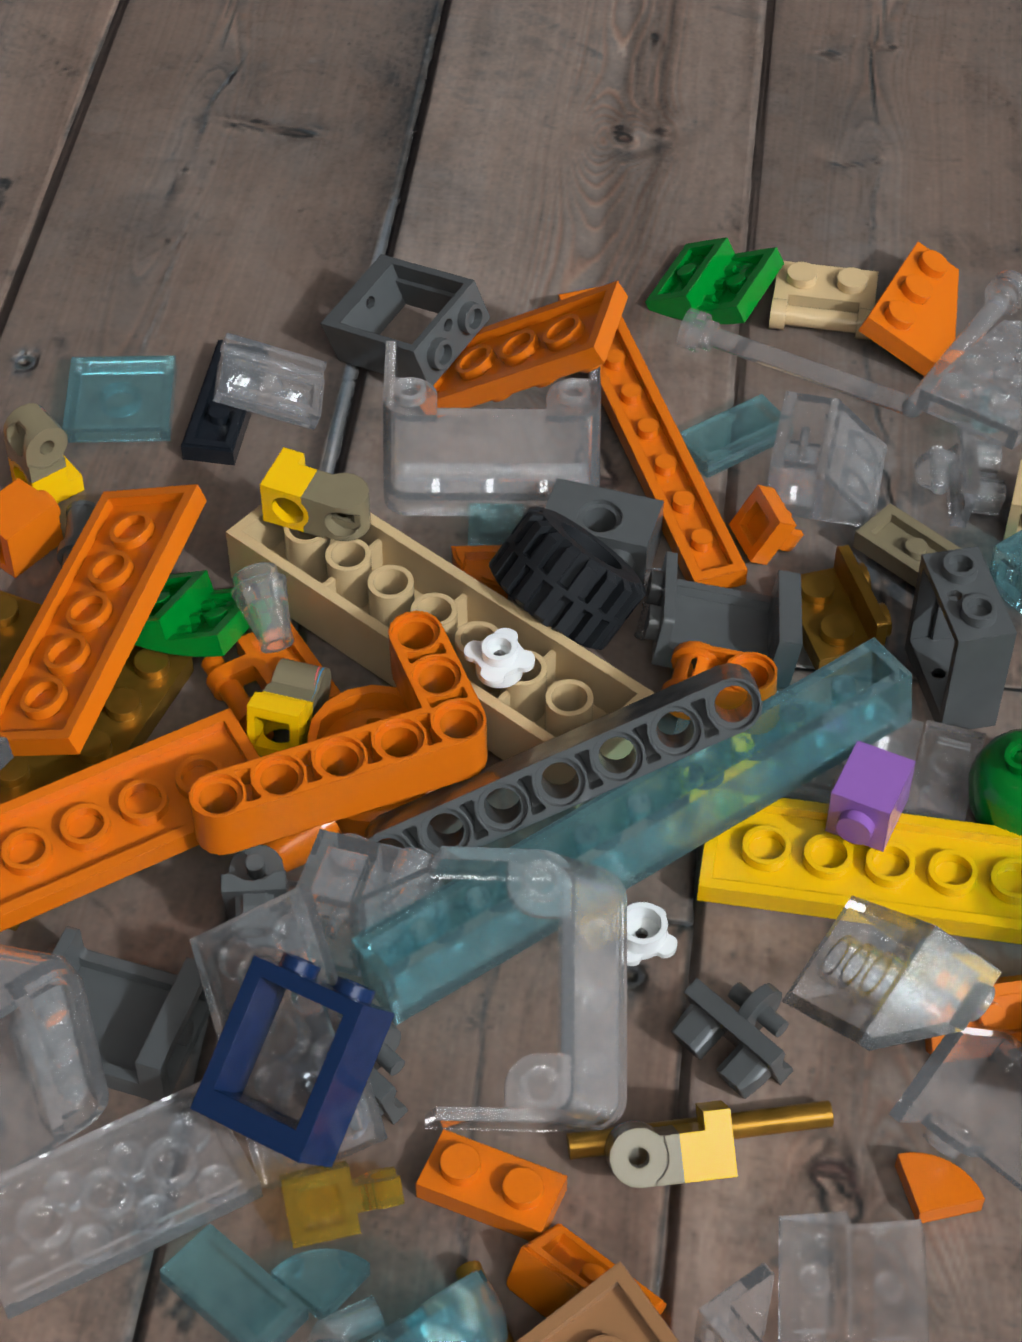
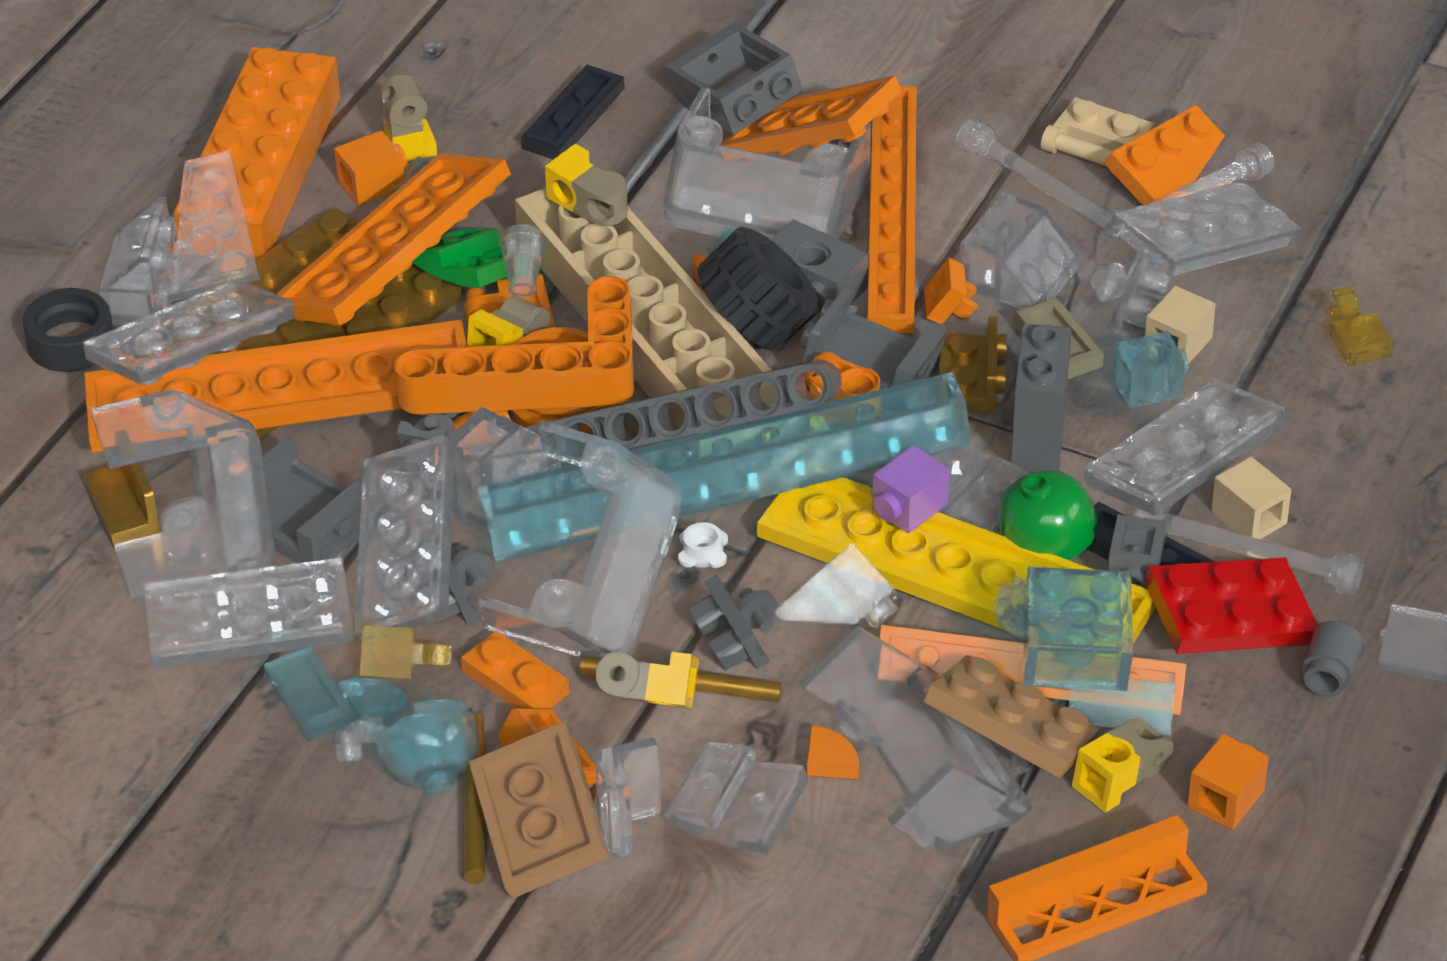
camera: 20 degrees right, 5 degrees down
clear light blue tile [62,356,177,443] -> none
dark blue window [190,952,395,1168] -> none
clear plate [213,333,327,430] -> none
white plate [464,628,535,688] -> none
green slope [645,237,784,324] -> none
clear light blue tile [680,394,794,478] -> none

